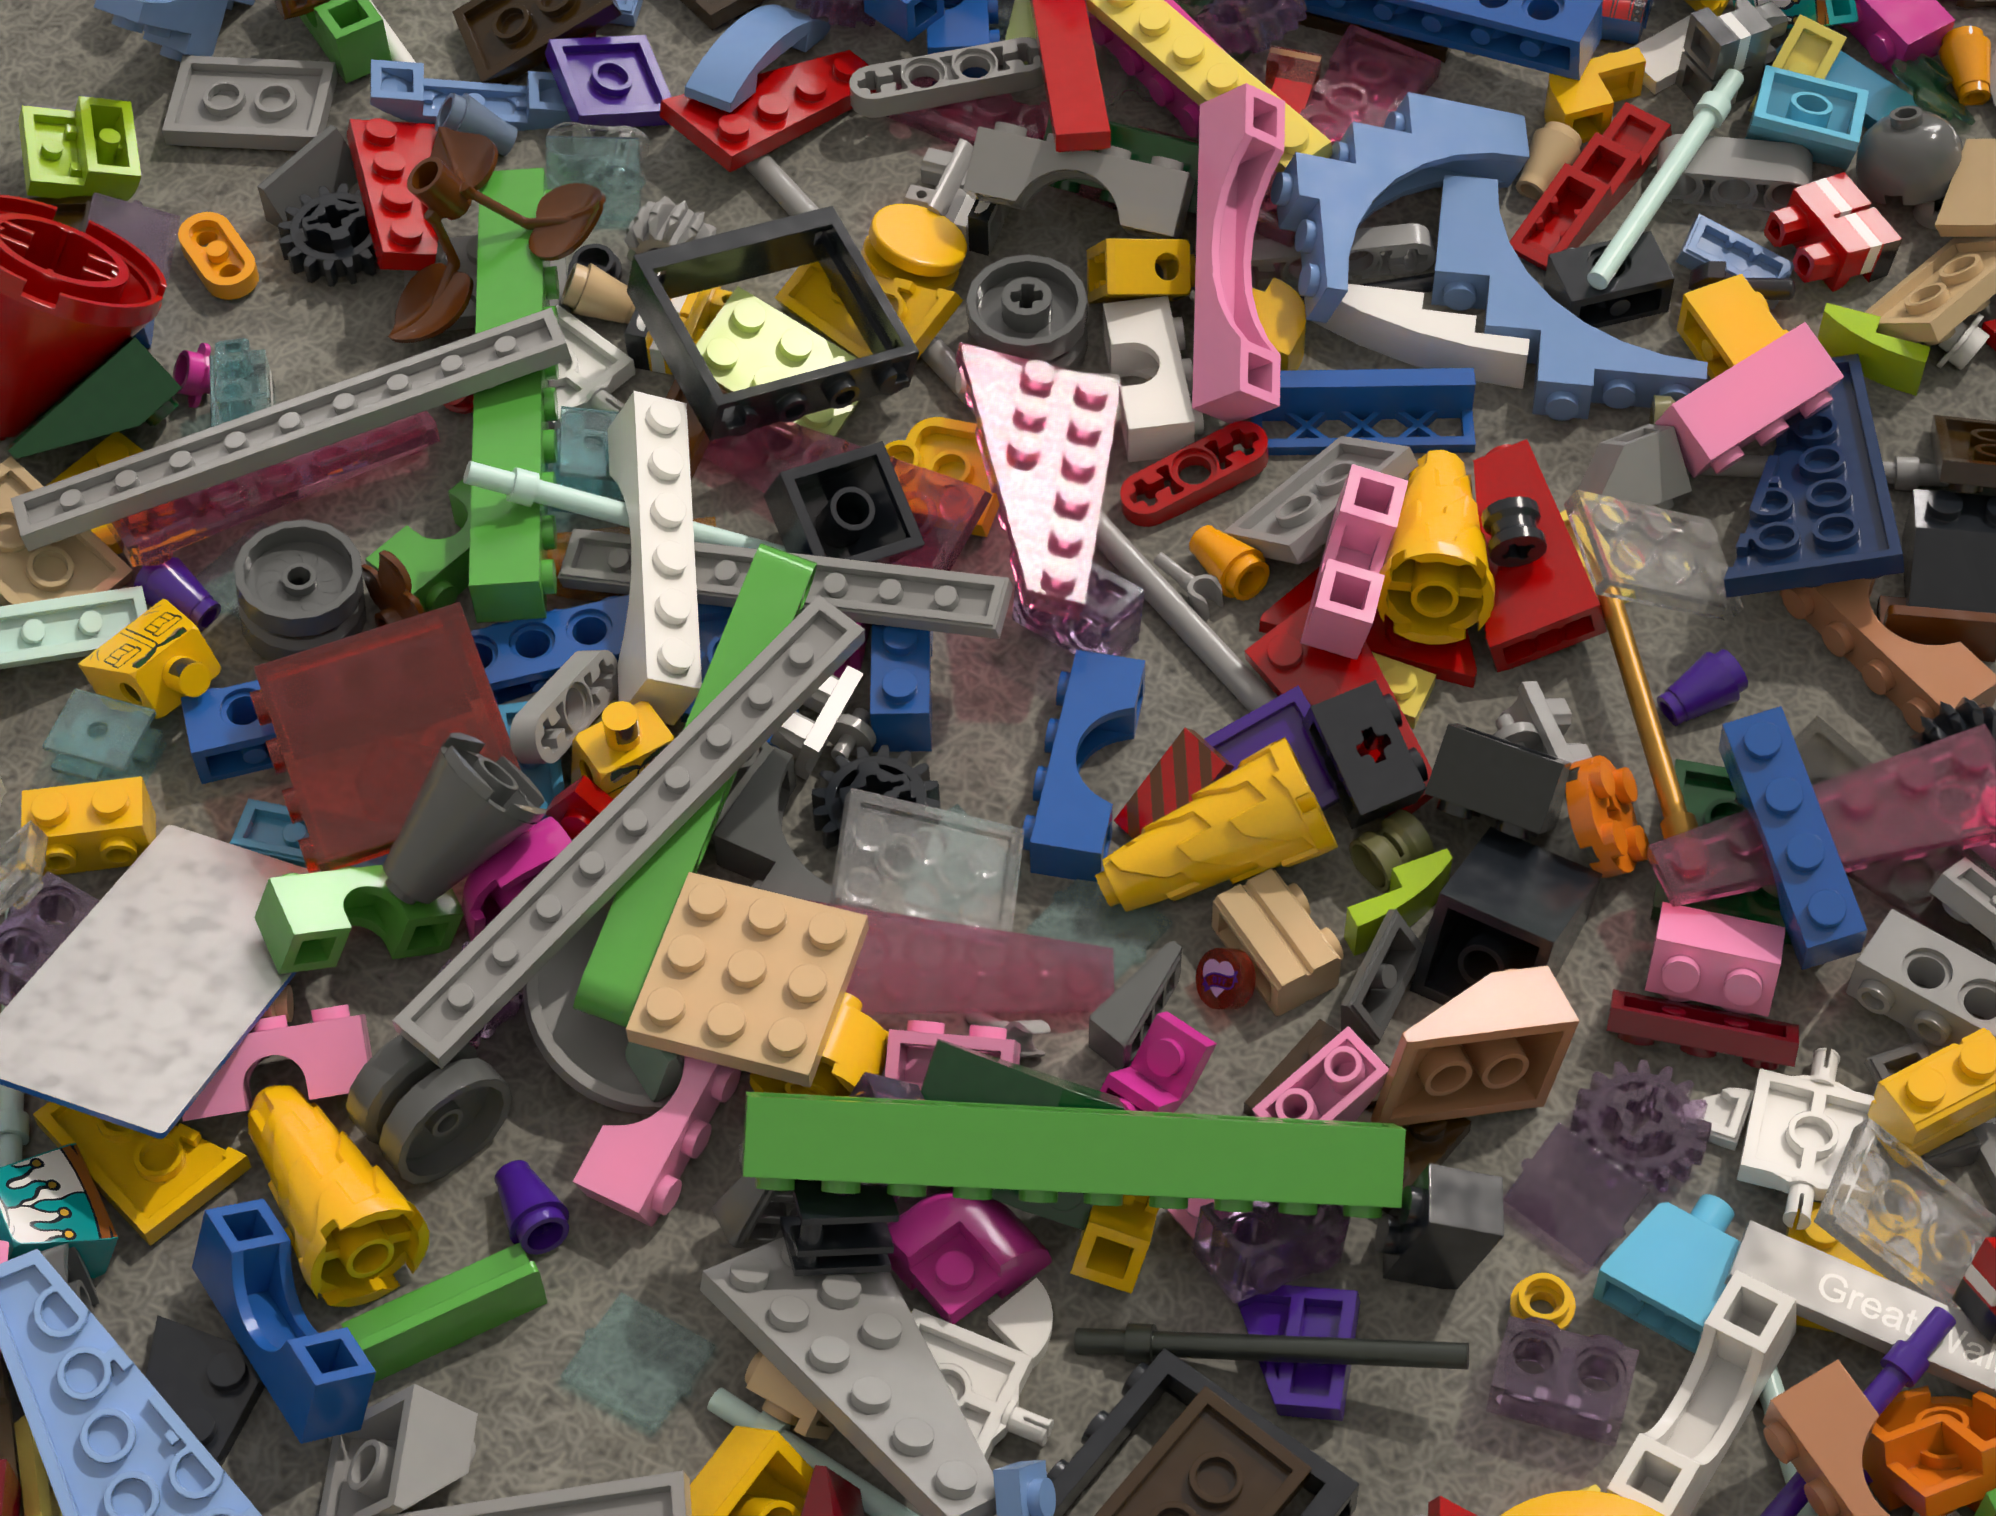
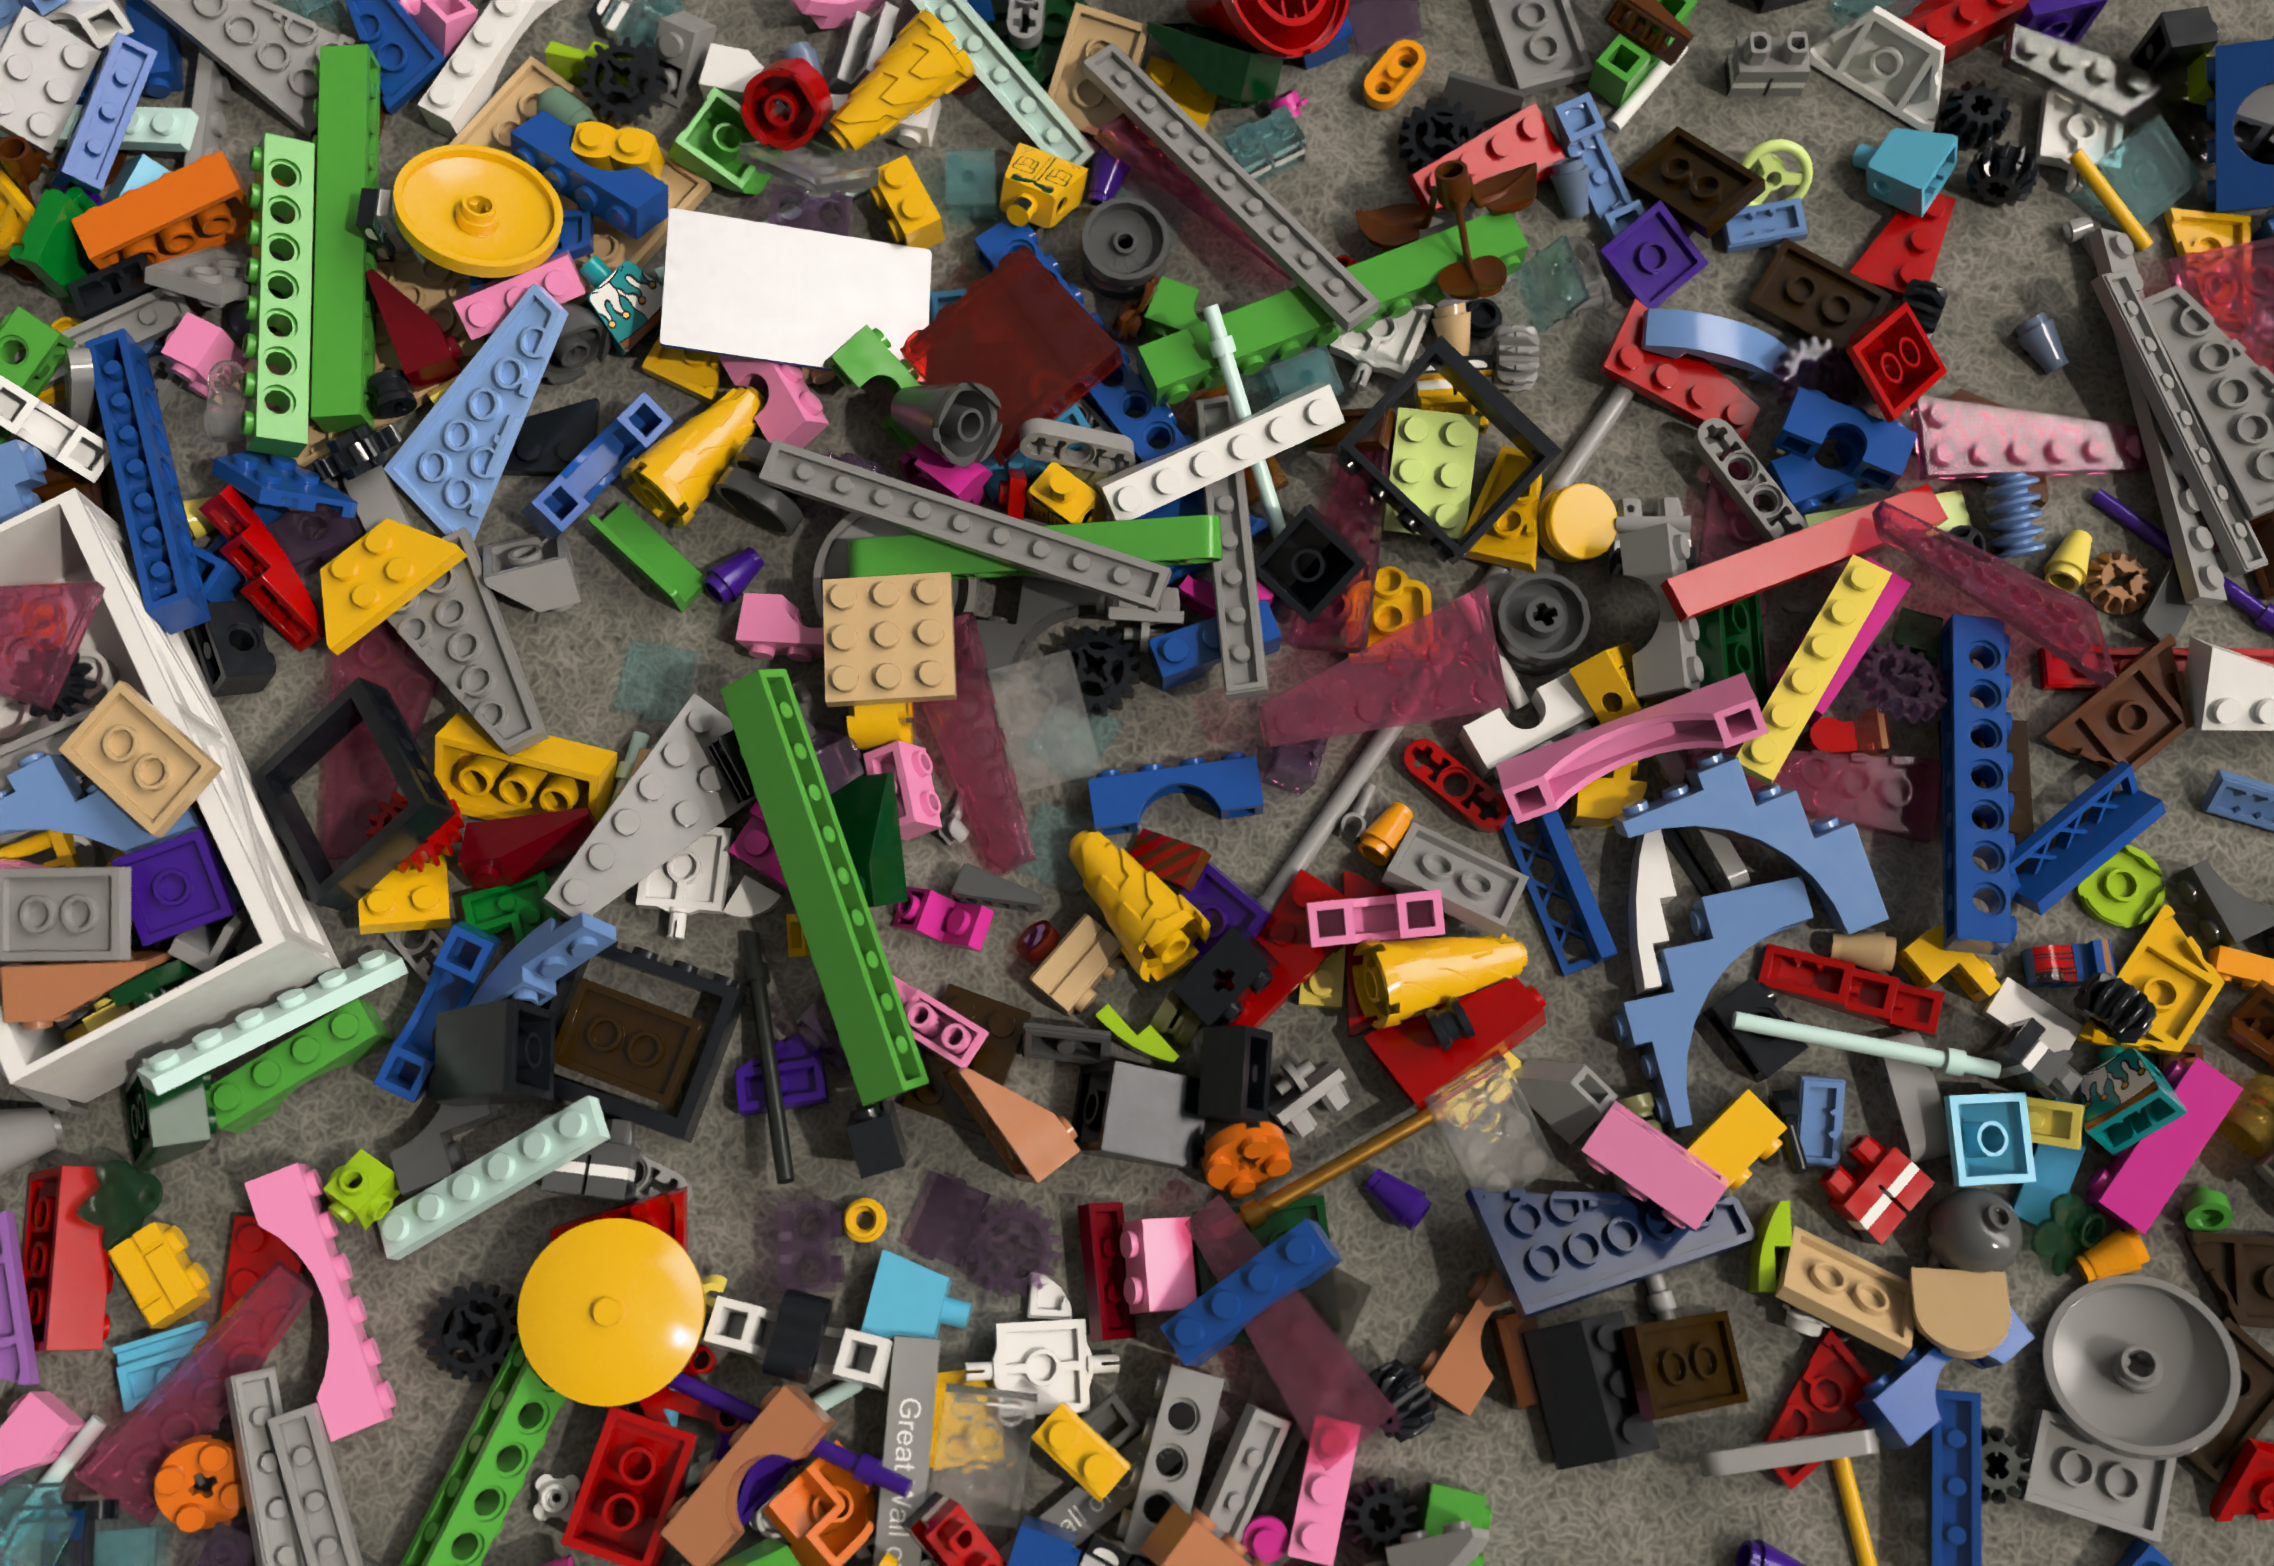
camera: 70 degrees right, 20 degrees up
none -> black axle [762,1288,833,1385]

